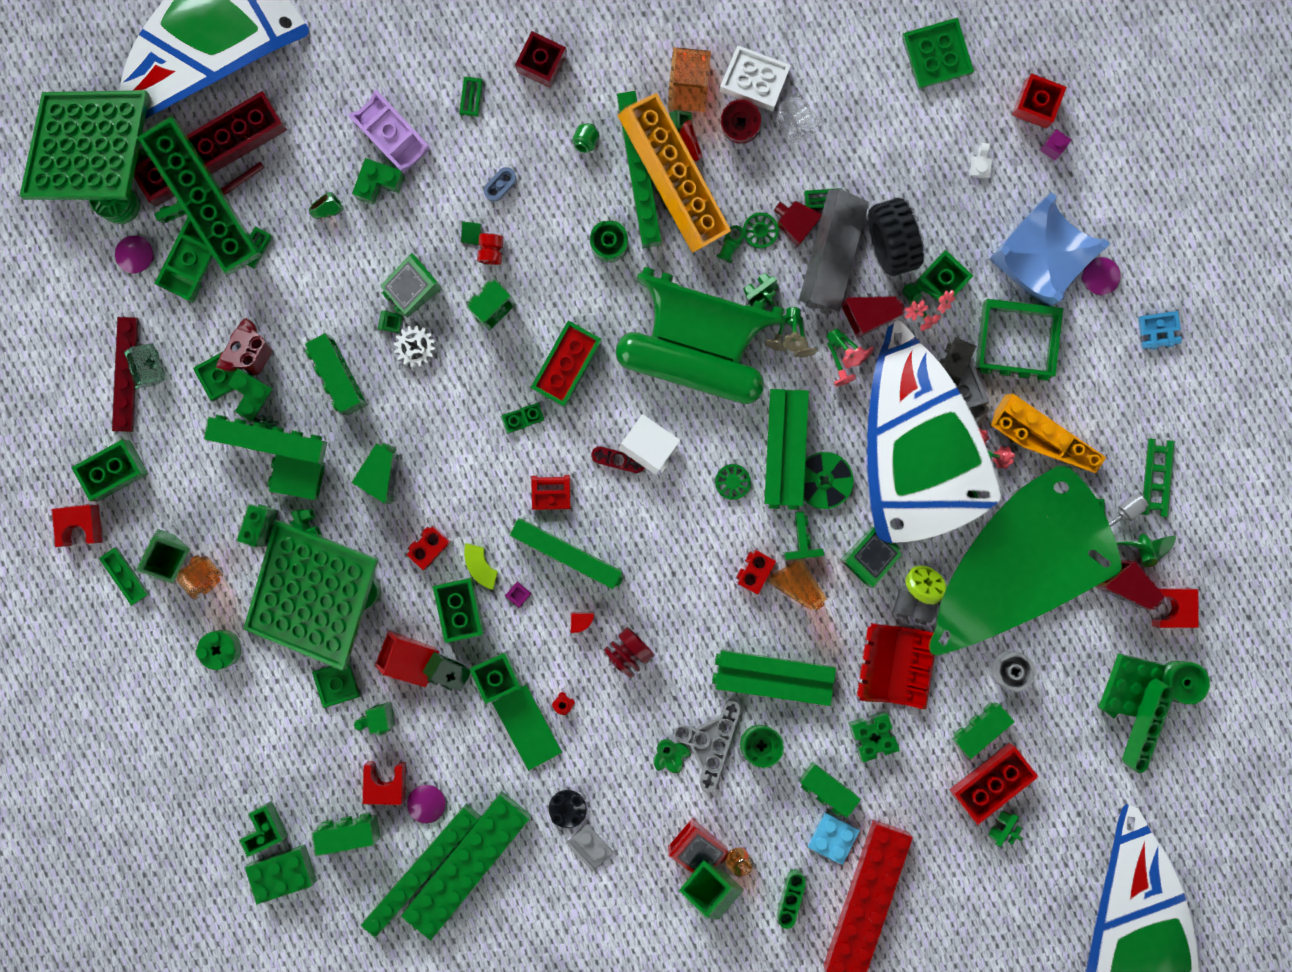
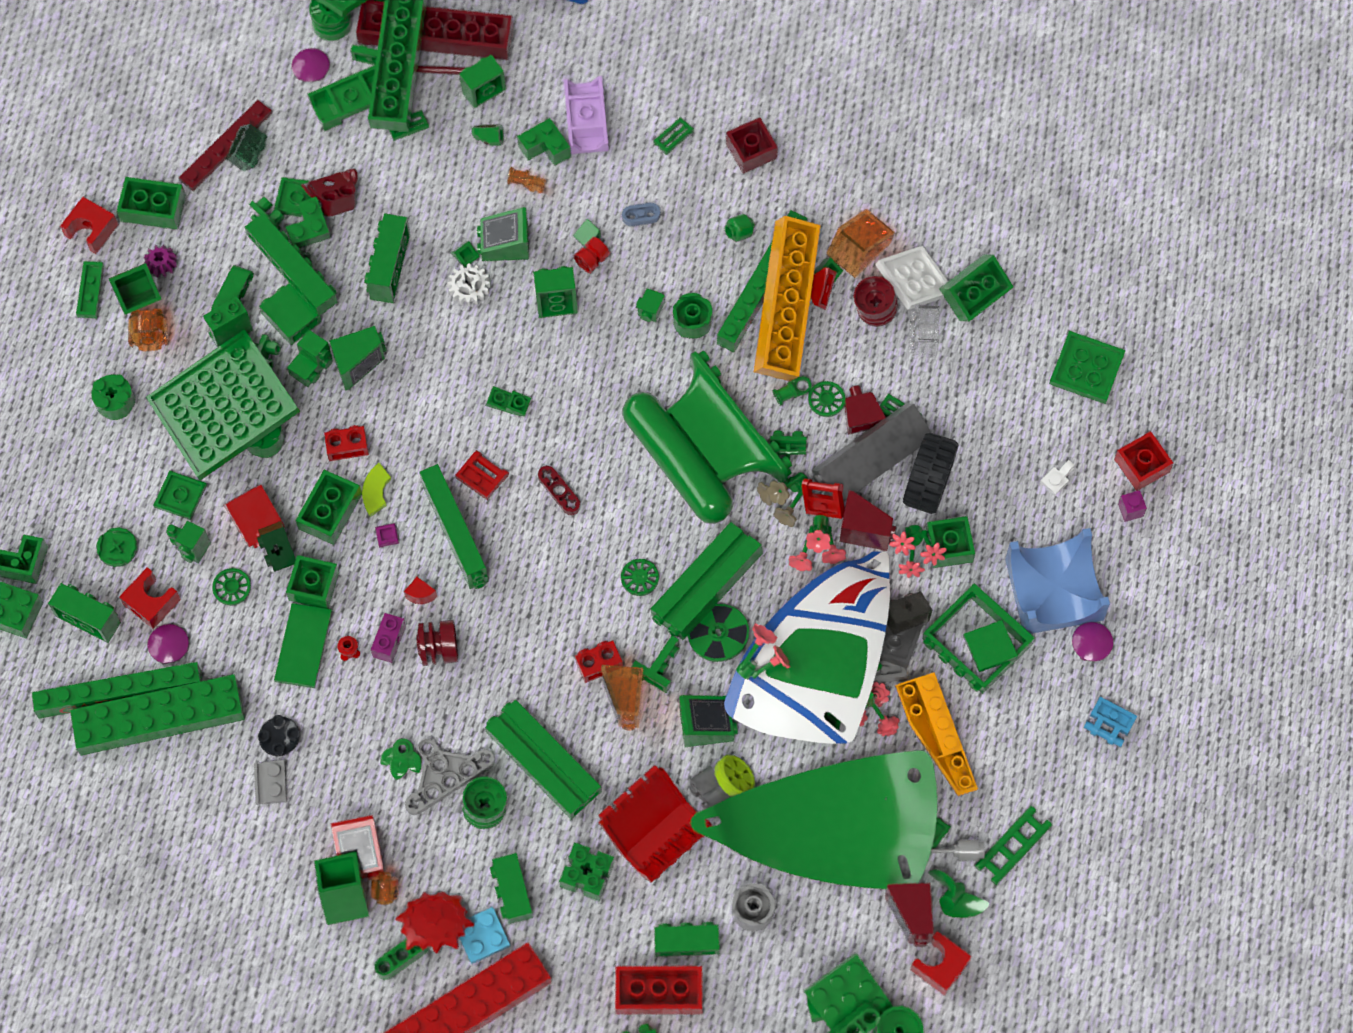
camera: 45 degrees right, 20 degrees down
red brick [530,320,602,408] -> none
white brick [618,414,680,475] -> none
none -> green tile [96,527,138,567]
none -> magenta gear [144,244,177,278]
none -> green beam [211,265,254,311]
none -> green wheel [212,568,251,606]
none -> green hips [249,197,285,230]
none -> green brick [287,330,332,387]
none -> magenta brick [371,613,406,663]
none -> red piece [395,892,475,954]
none -> green brick [459,55,506,109]
none -> clear orange connector [507,167,546,193]
none -> green brick [636,288,665,322]
none -> plant [736,623,790,680]
none -> red plate [802,479,845,519]
none -> green brick [939,254,1014,322]
none -> green tile [963,620,1018,673]

